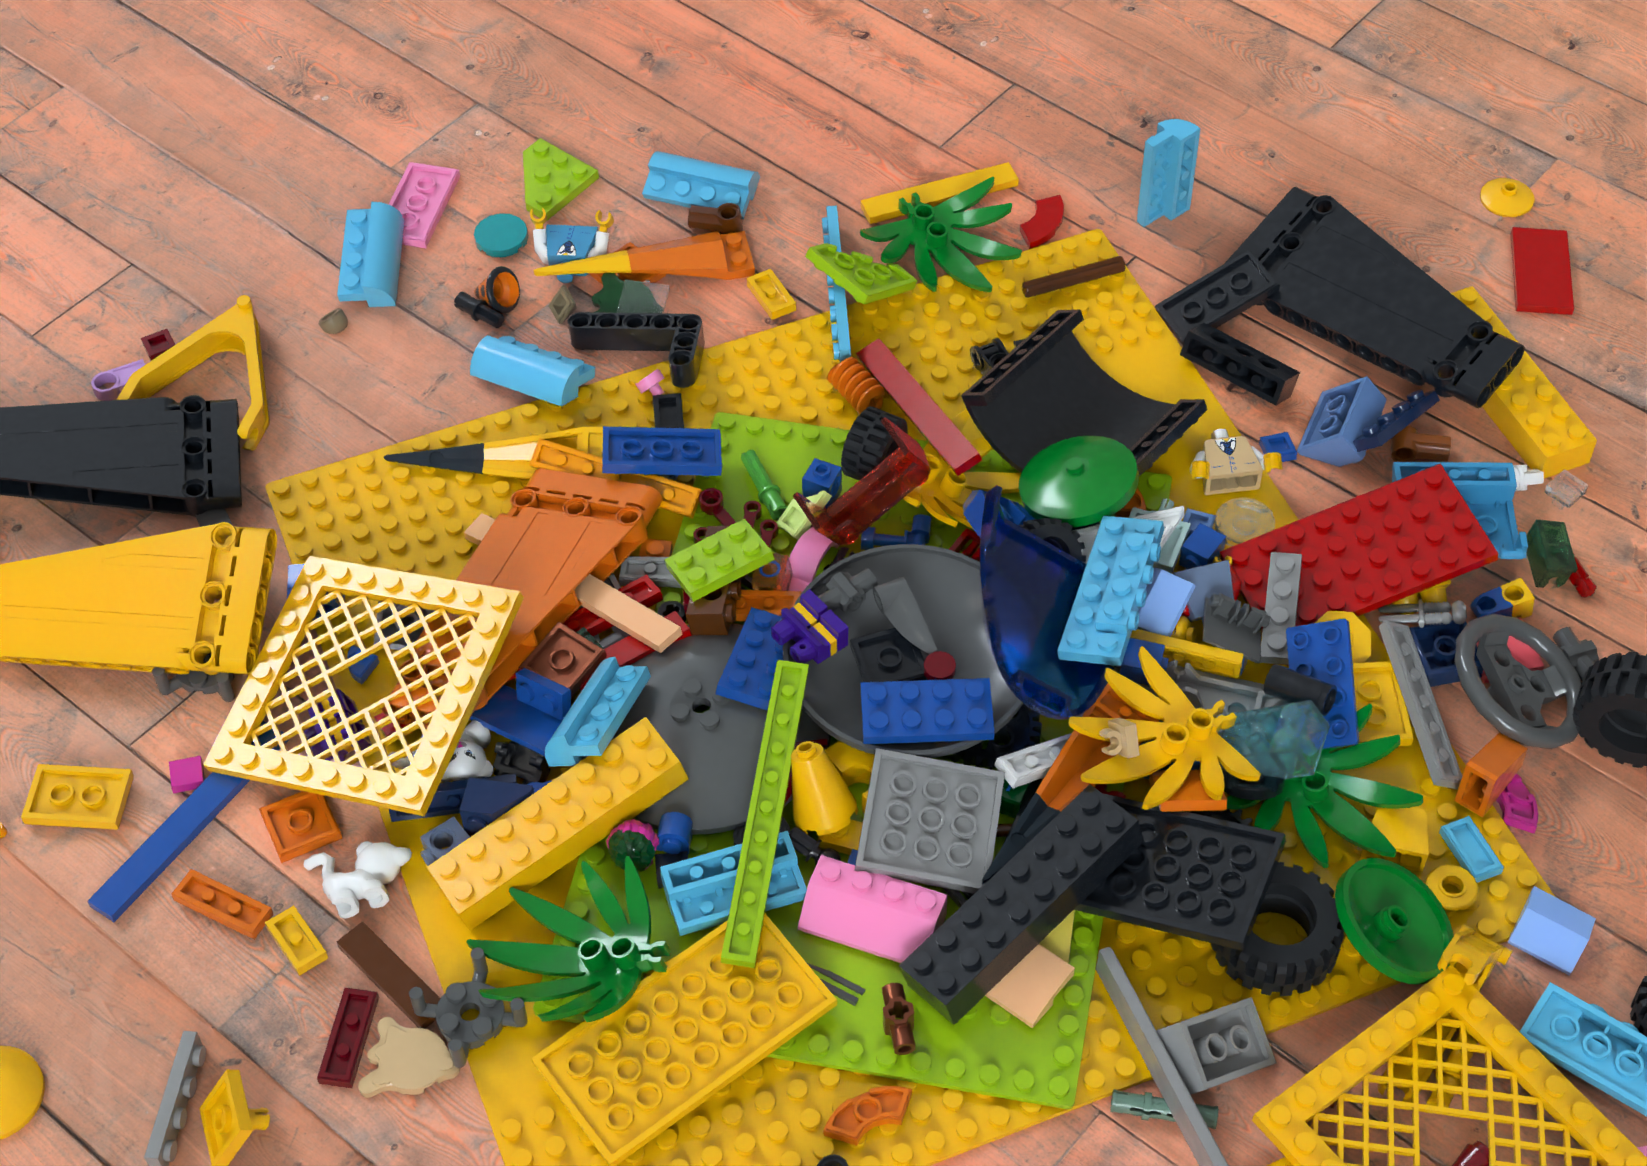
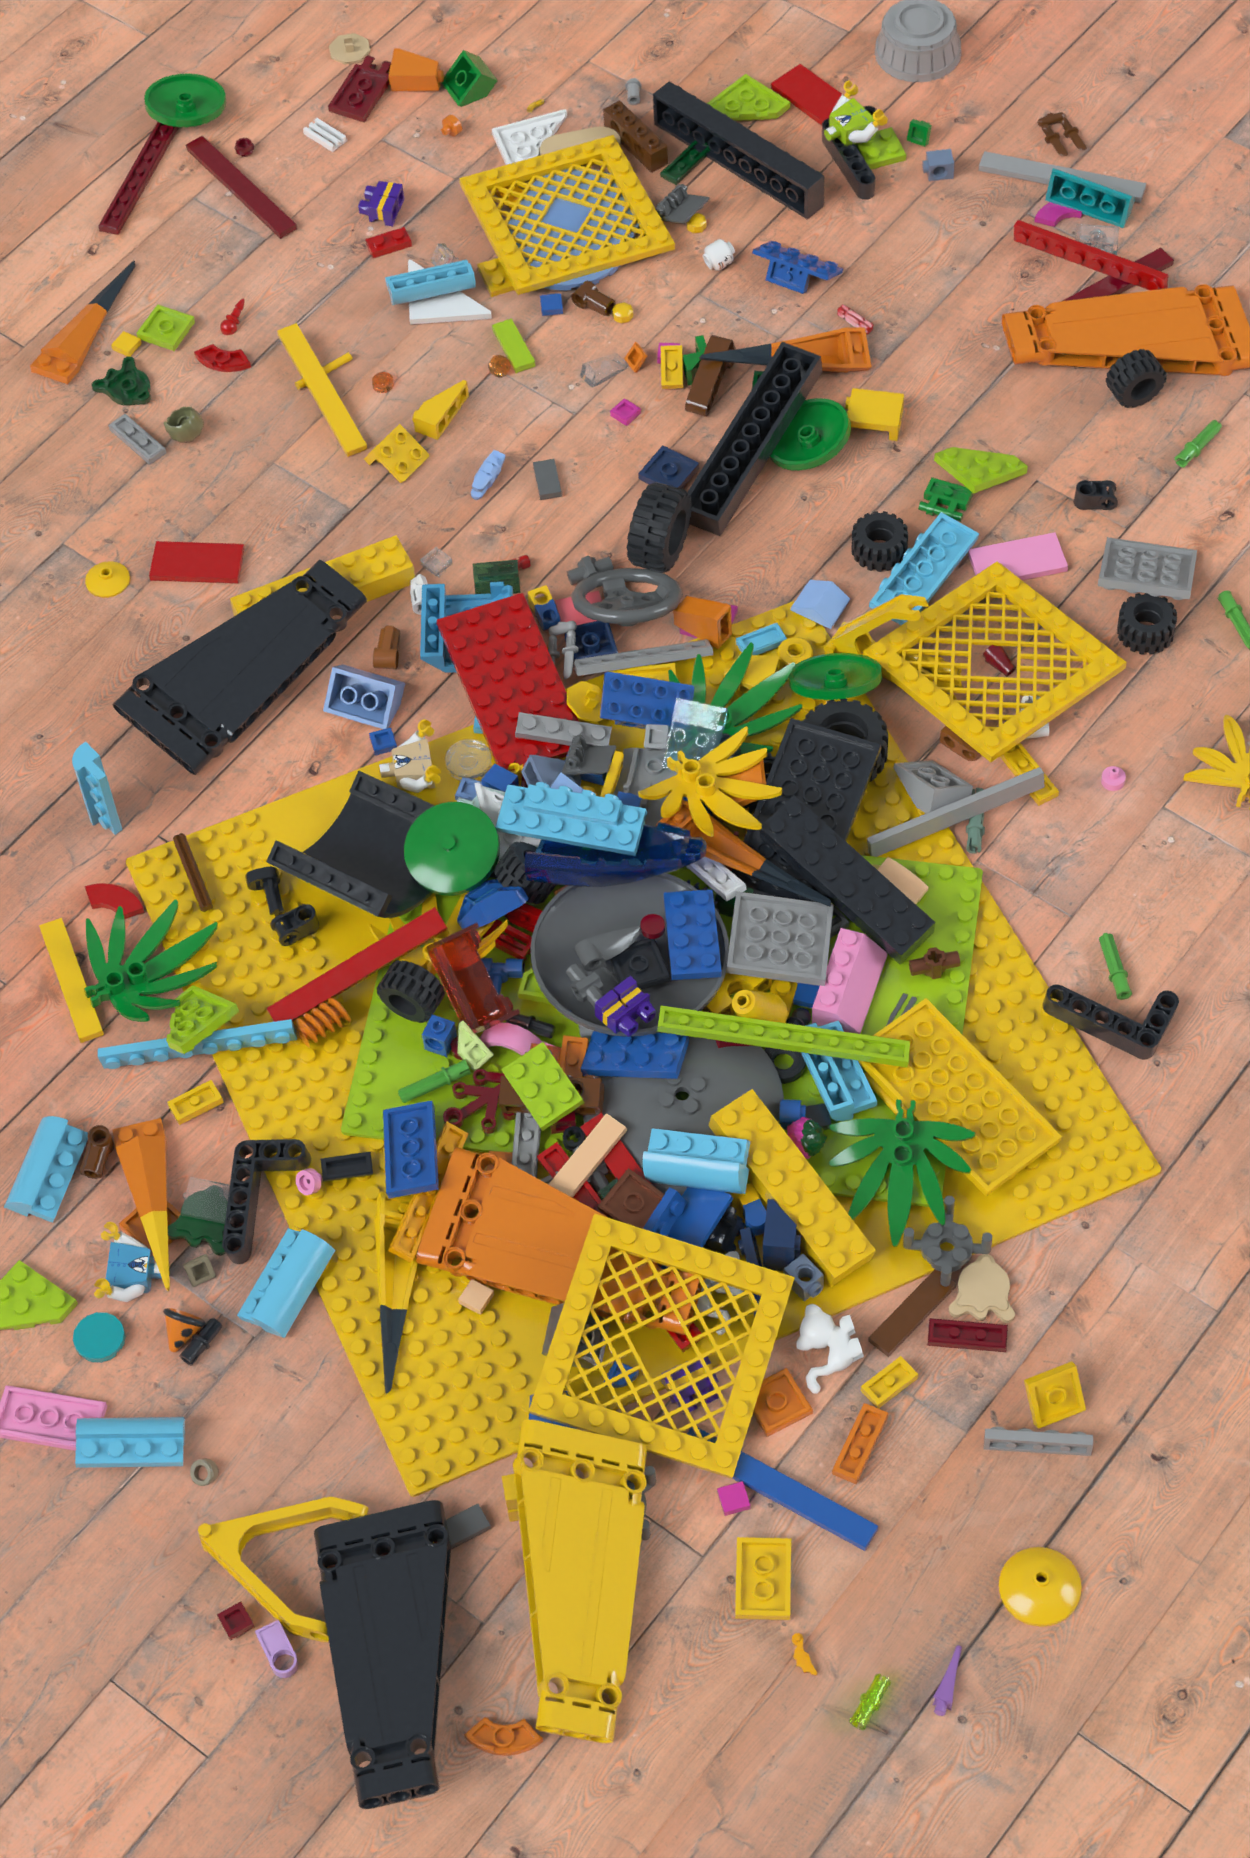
camera: 90 degrees left, 5 degrees up
orange tile [823,1086,912,1146] -> none
tan tile [1099,718,1140,759] -> none
black tile [1155,249,1280,345] -> none
black brick [1180,323,1300,405] -> none
black pin [1264,664,1337,716] -> none
dark blue plate [1353,390,1440,452] -> none

